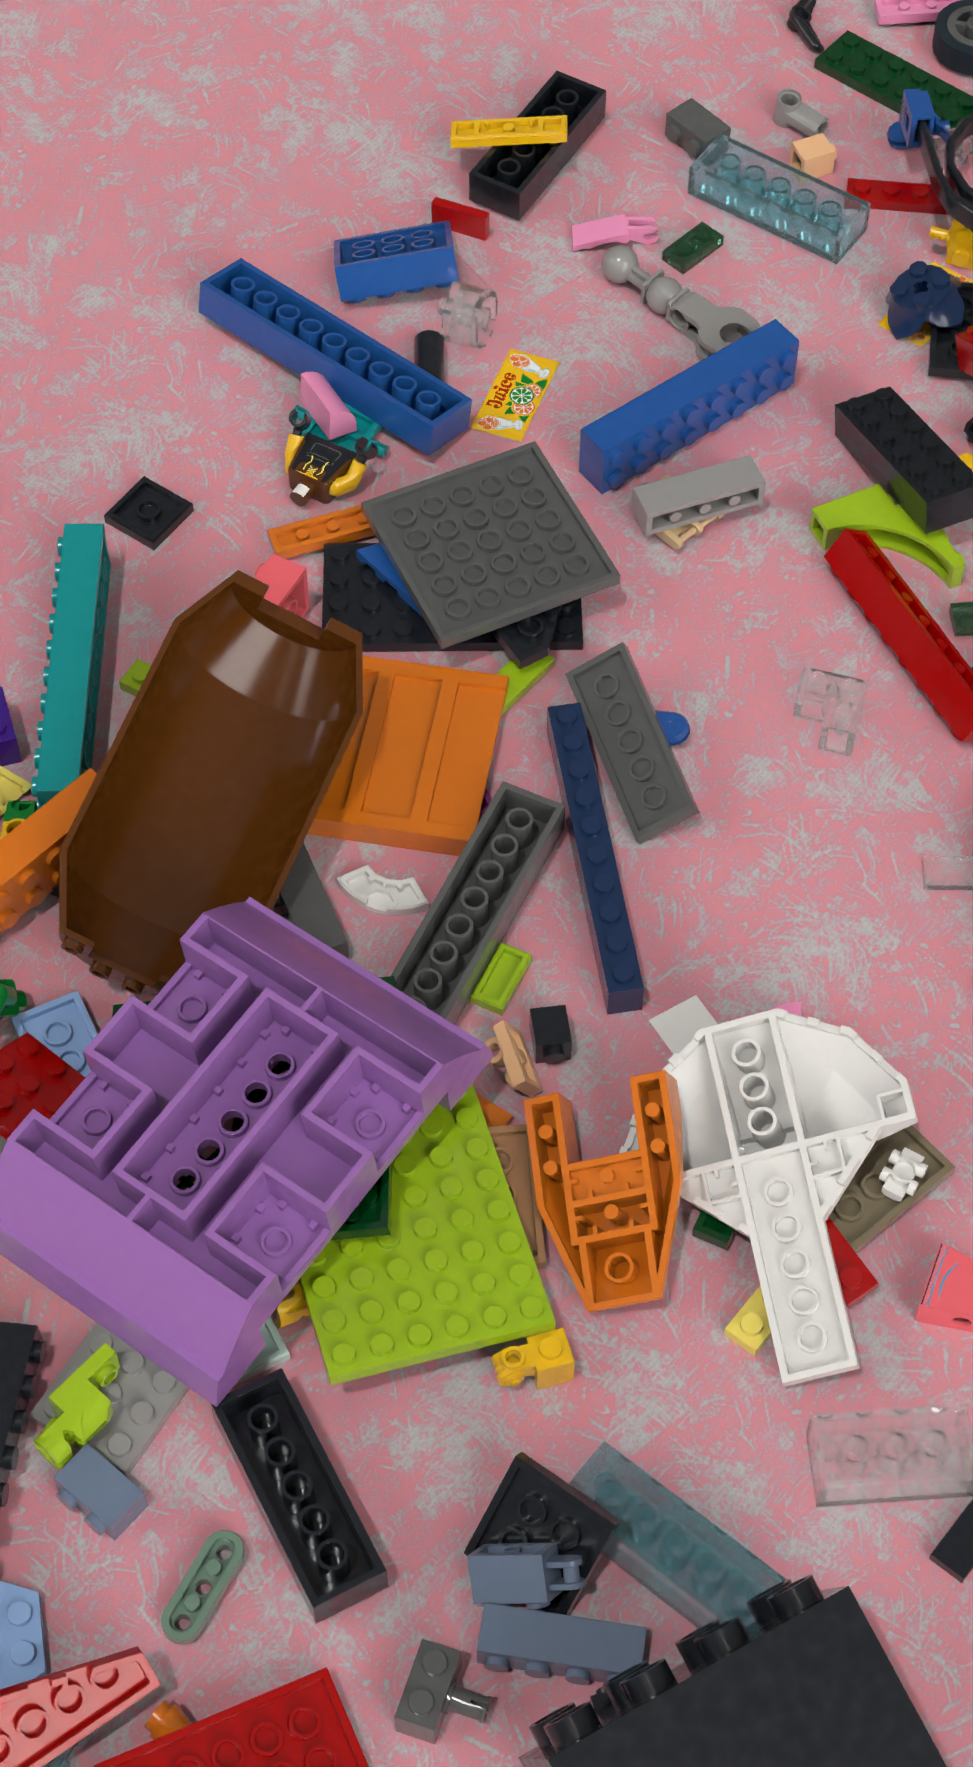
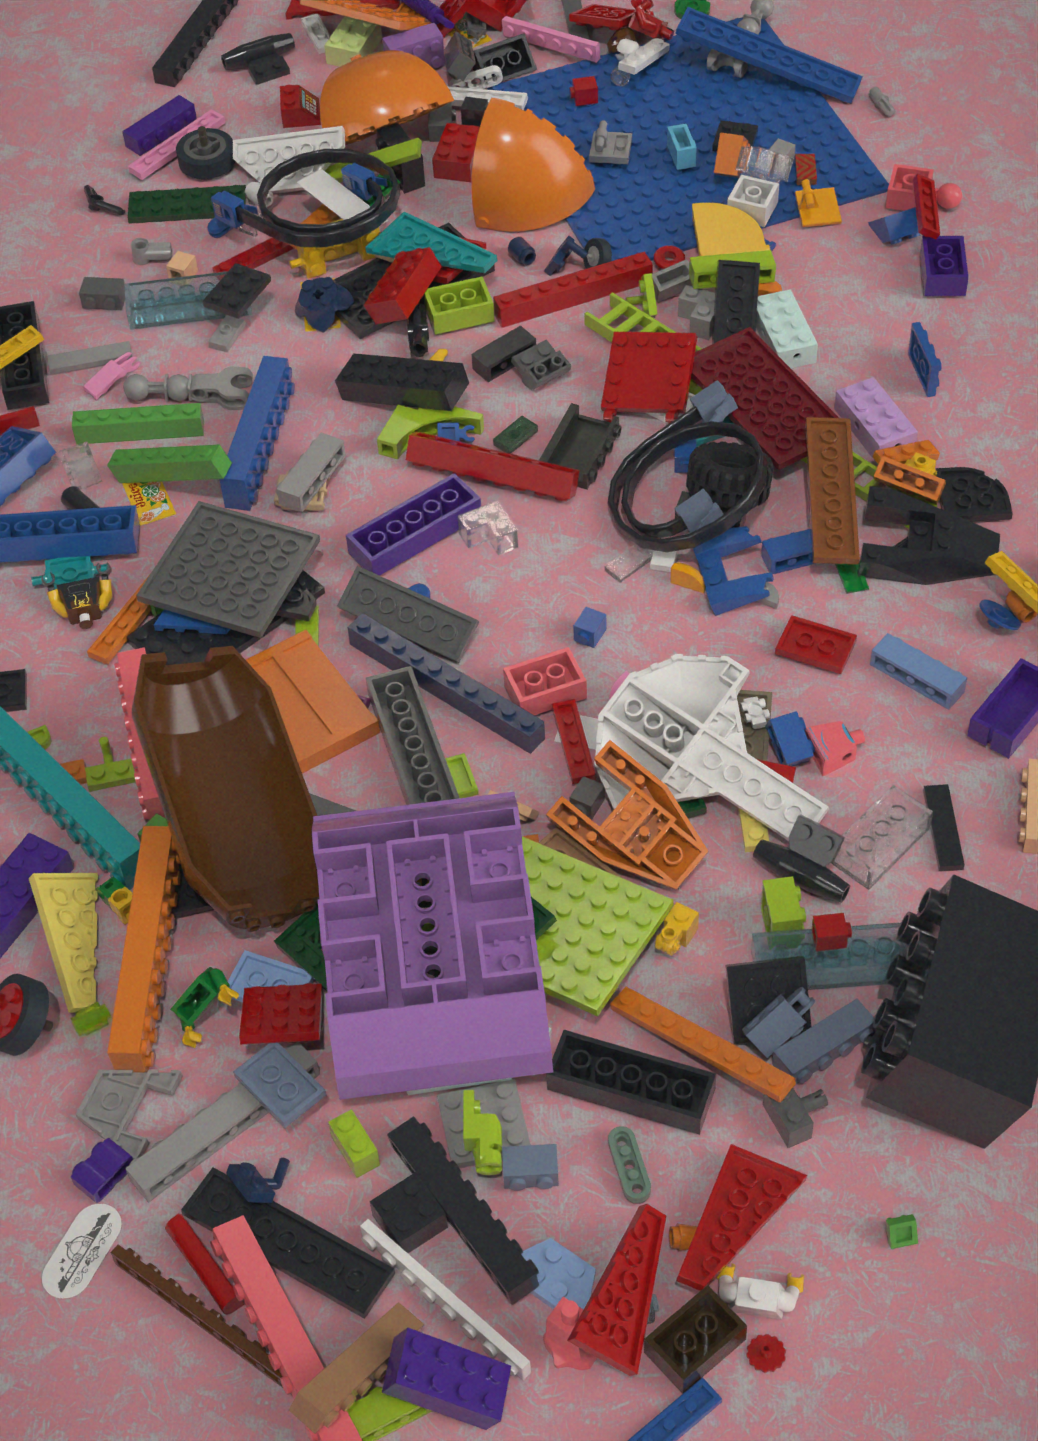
camera: 40 degrees left, 5 degrees down
bright pink brick [300,372,357,440] -> none
white tile [336,865,429,916] -> none
black brick [529,1005,572,1064] -> none
clear green plate [662,221,724,274] -> none
none -> lime tile [27,725,52,749]
none -> light grey tile [47,341,132,375]
none -> orange plate [60,759,87,785]
none -> bright green brick [72,403,204,445]
none -> bright green brick [107,444,232,483]
none -> black plate [203,263,271,319]
none -> light grey plate [208,315,246,352]
none -> dark purple brick [346,473,482,576]
none -> blue plate [437,423,475,443]
none -> coral brick [503,647,587,716]
none -> red plate [552,699,596,784]
none -> dark grey brick [569,776,605,820]
none -> blue brick [573,607,607,648]
none -> orange plate [610,986,796,1103]
none -> black plate [753,815,850,903]
none -> lime brick [761,876,806,951]
none -> blue brick [765,711,814,766]
none -> red brick [811,912,852,952]

